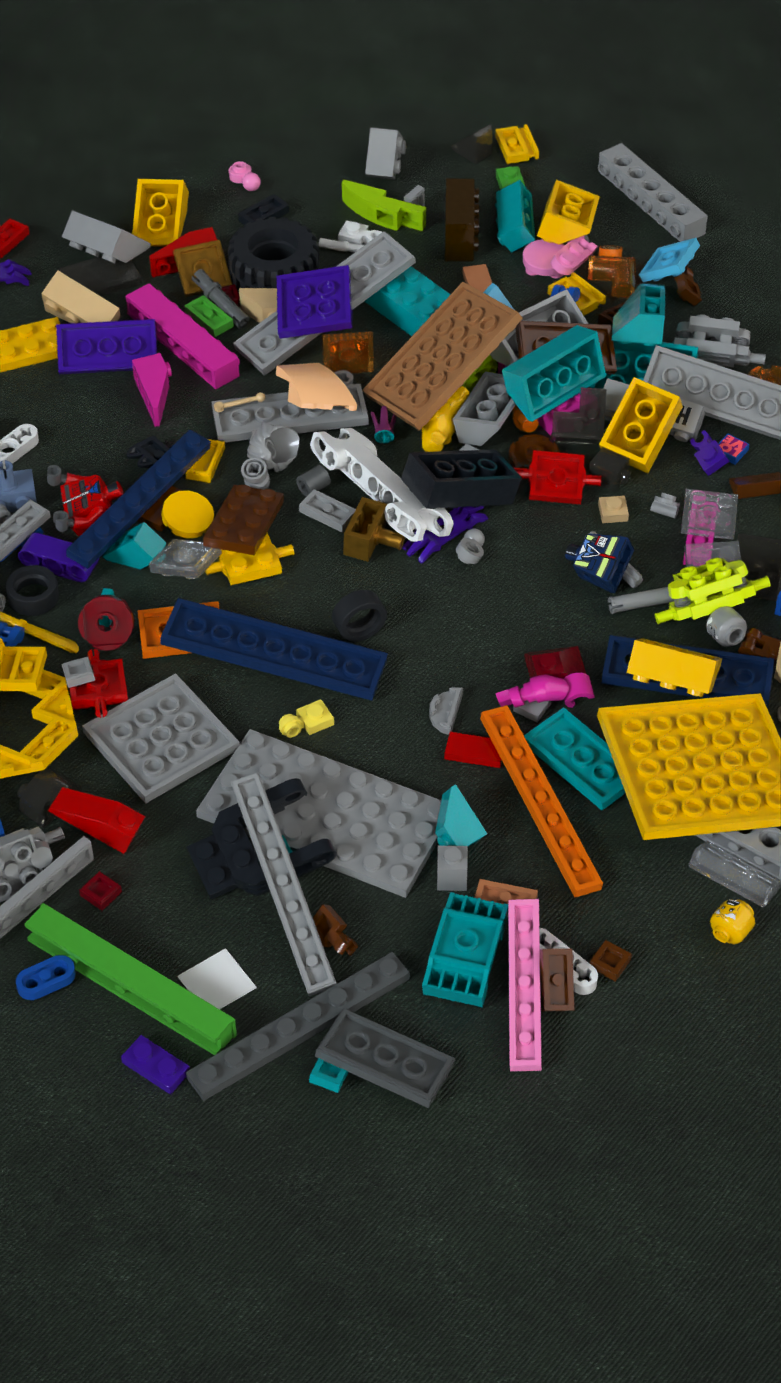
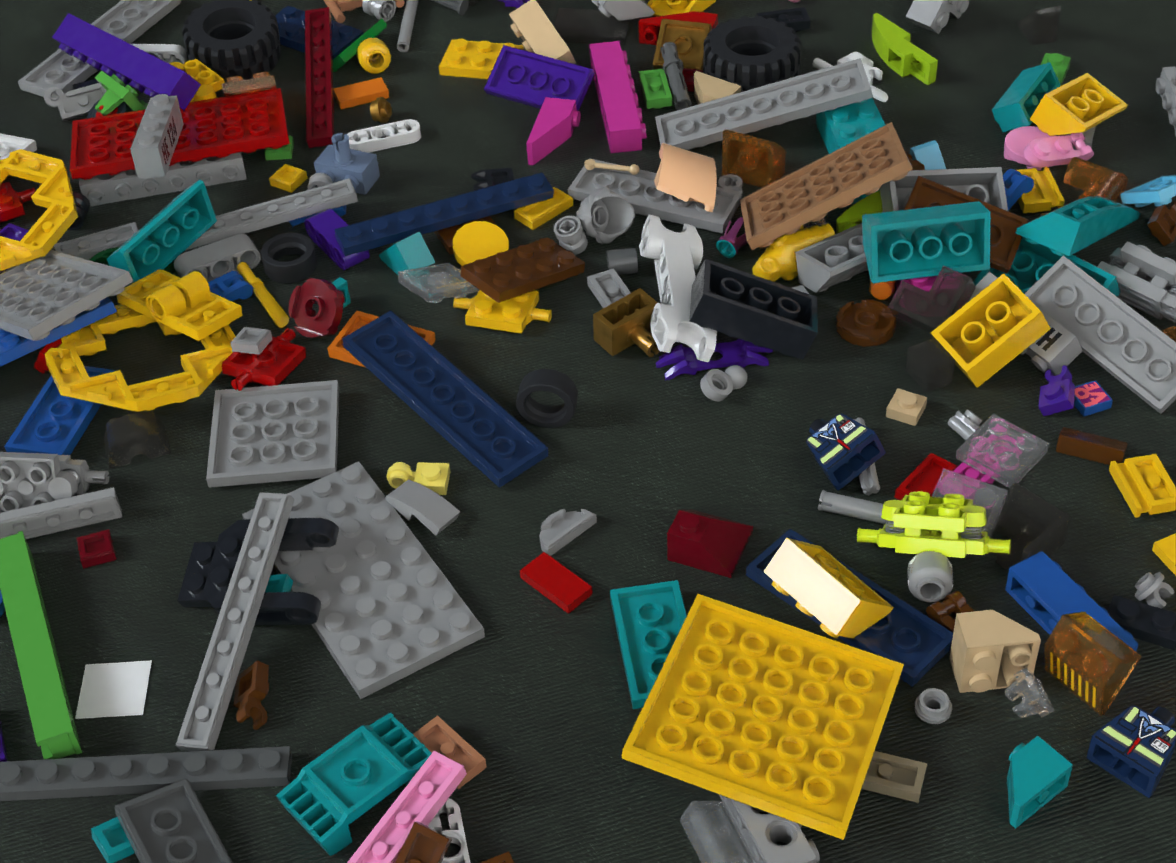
camera: 35 degrees right, 5 degrees down
torso [47,465,124,536] -> none
red slope [48,787,145,854] -> none
dark purple plate [277,265,353,339] -> none
light grey tile [404,185,425,207] -> none
teal slope [435,784,487,847] -> none
light grey brick [437,846,468,891] -> none
dark brown brick [445,178,479,261] -> none
nougat tile [462,264,492,292] -> none
orange plate [480,705,603,898] -> none
yellow plate [495,124,539,164] -> none
dark pink piece [495,673,595,708] -> none
red plate [513,450,602,505] -> none
light grey tile [513,700,551,723] -> none
orange tile [598,246,623,259] -> none
none -> light grey slope [385,480,460,536]
none -> red tile [895,453,958,500]

